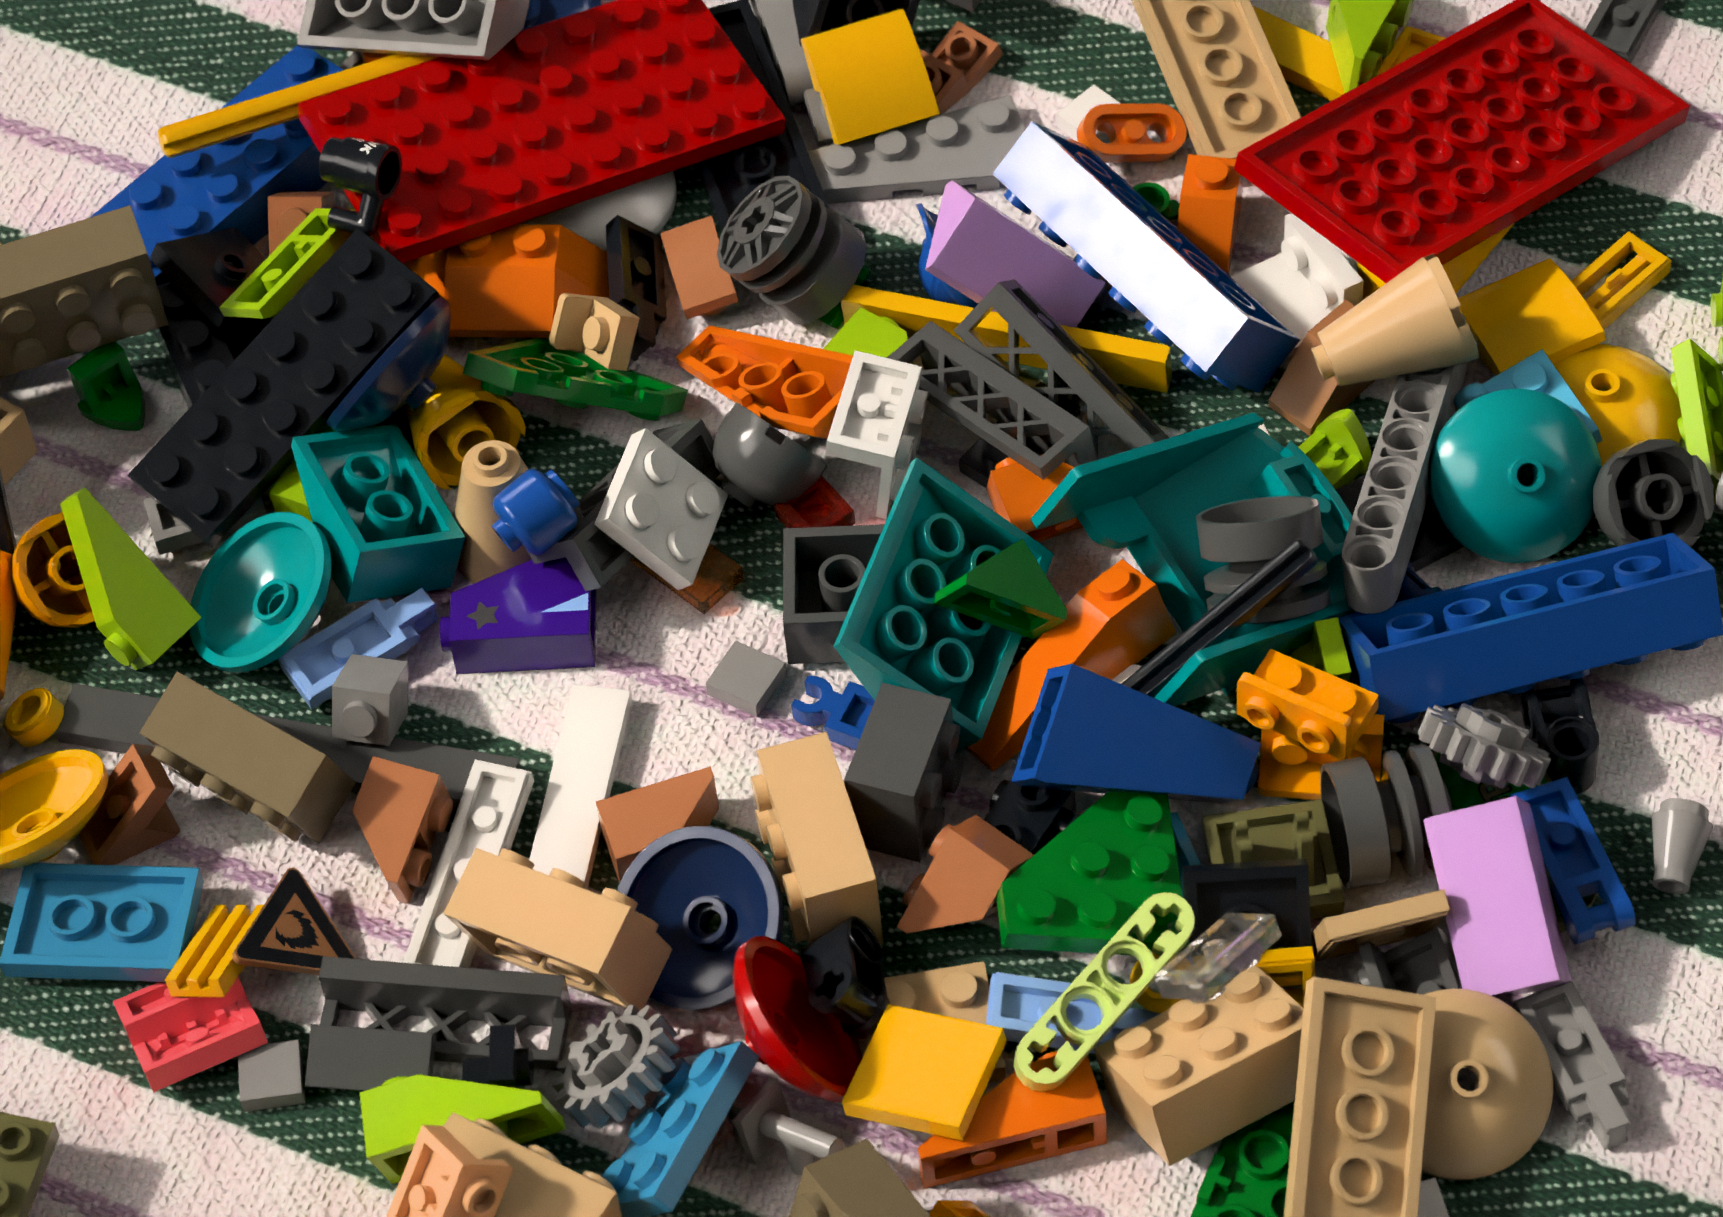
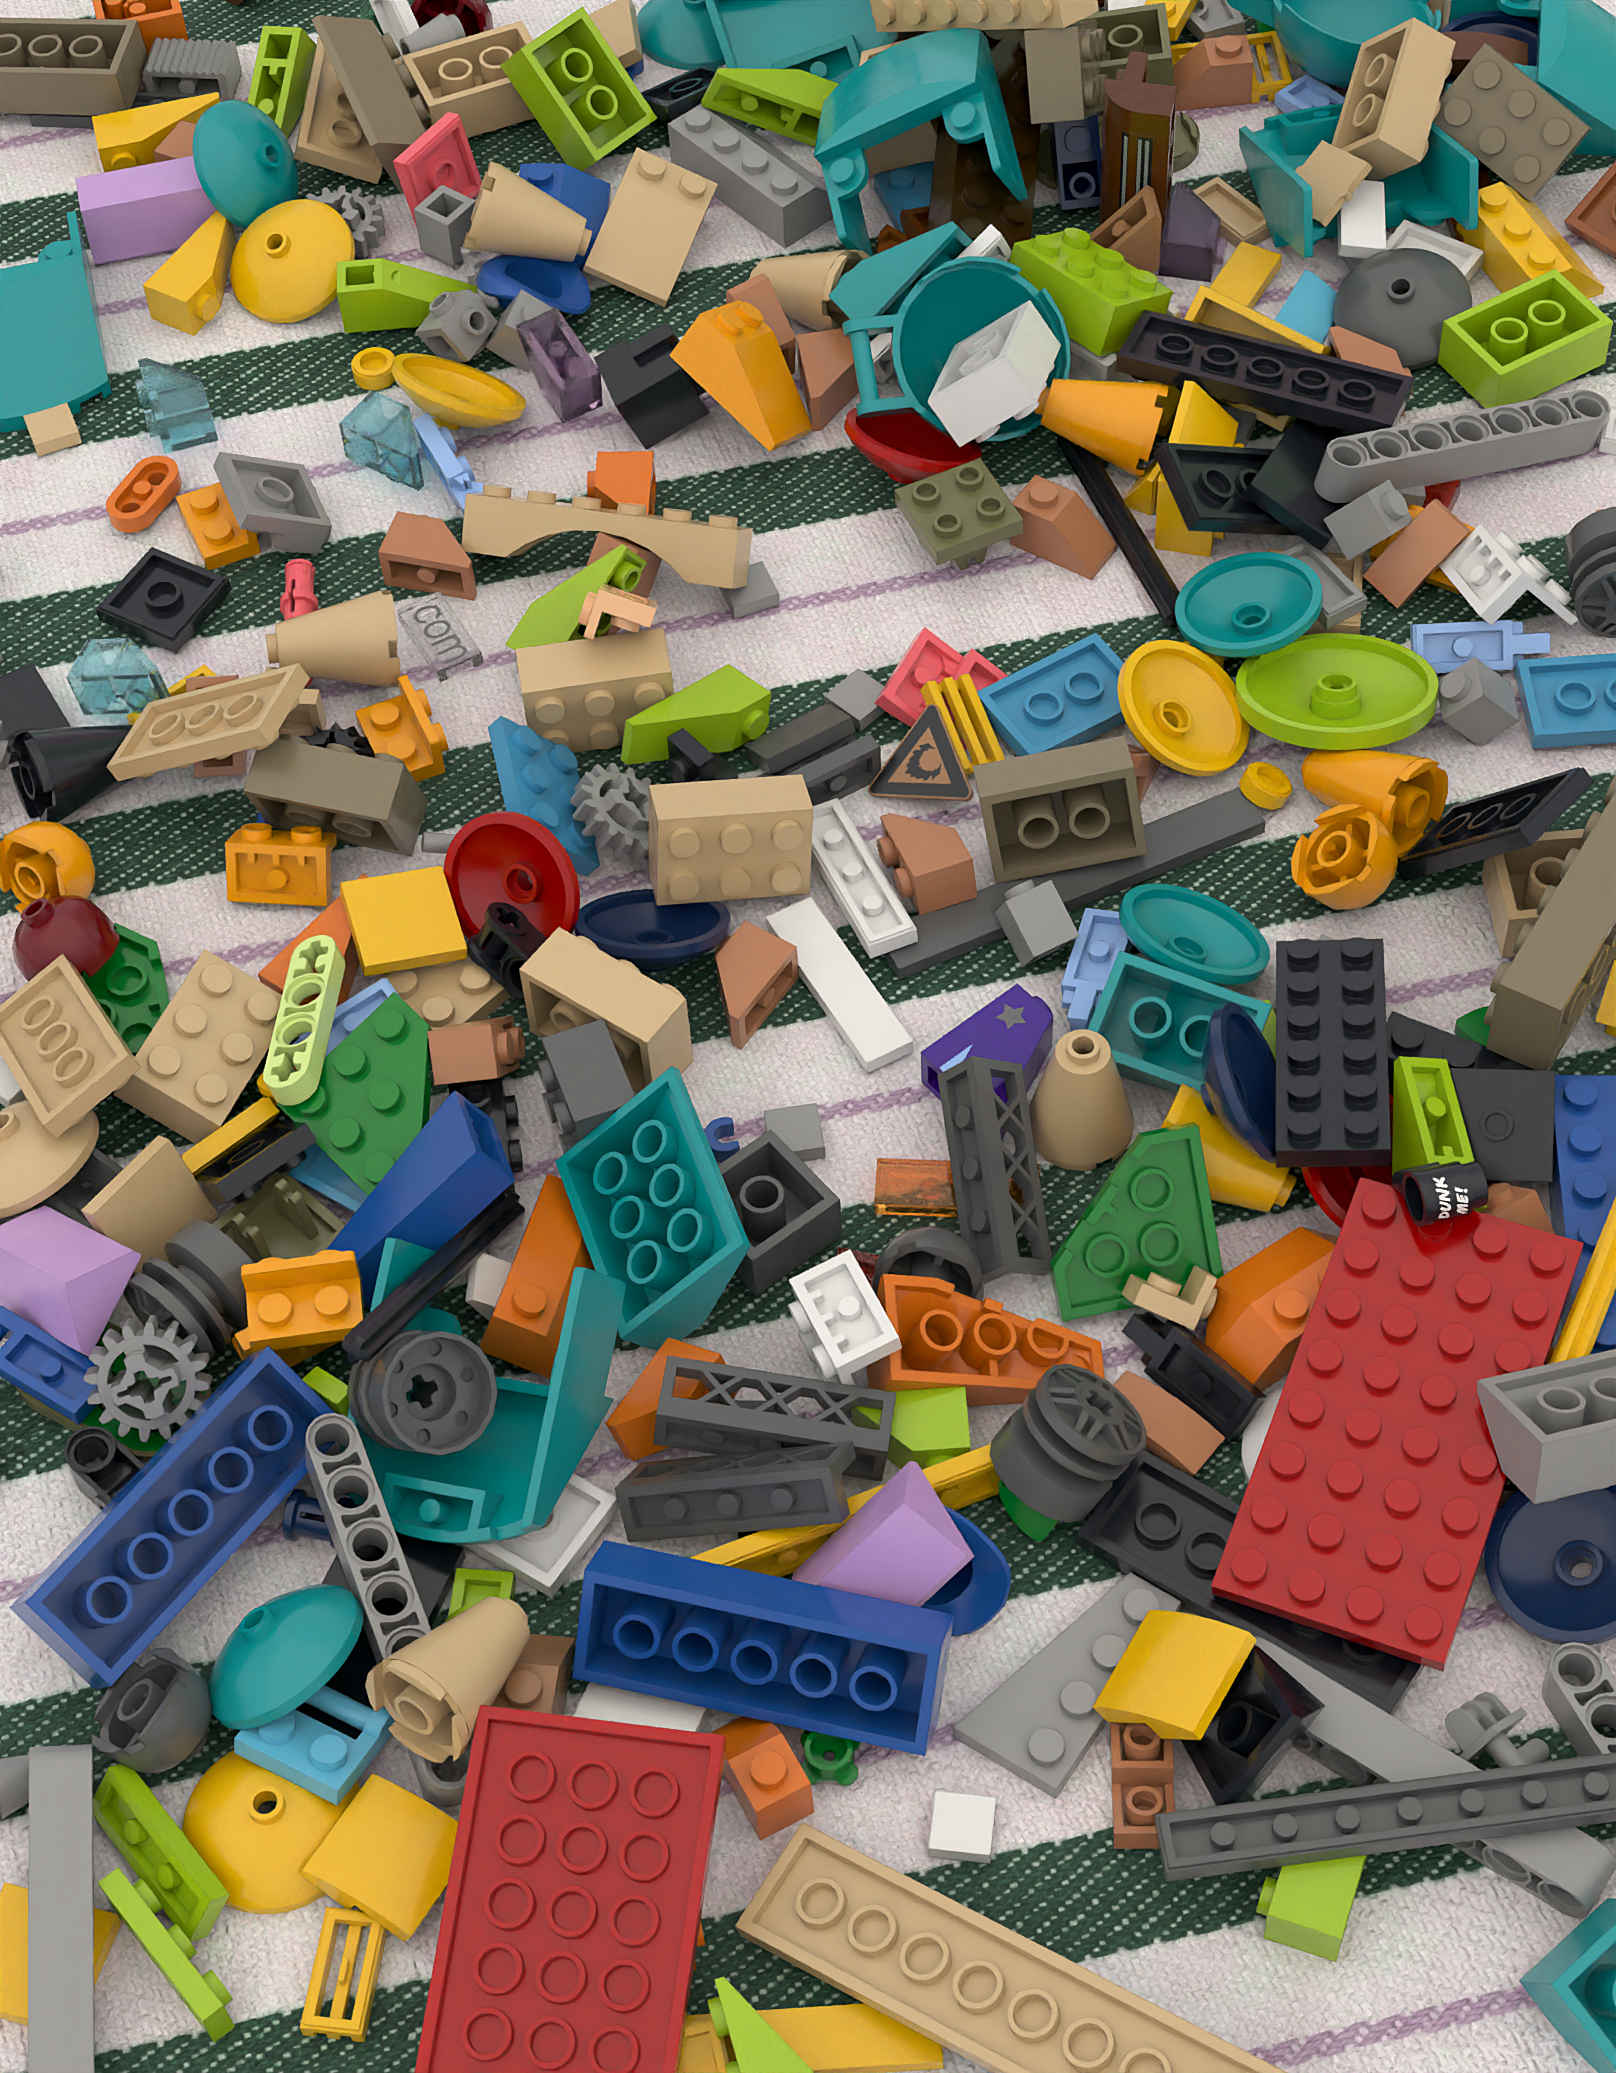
camera: 140 degrees right, 0 degrees up
lime slope [60,487,202,671] -> none
blue head [491,469,580,555] -> none
white plate [594,428,728,590] -> none
green slope [934,538,1067,639] -> none
orange plate [1077,103,1186,163] -> none
clear plate [1154,913,1282,1004] -> none

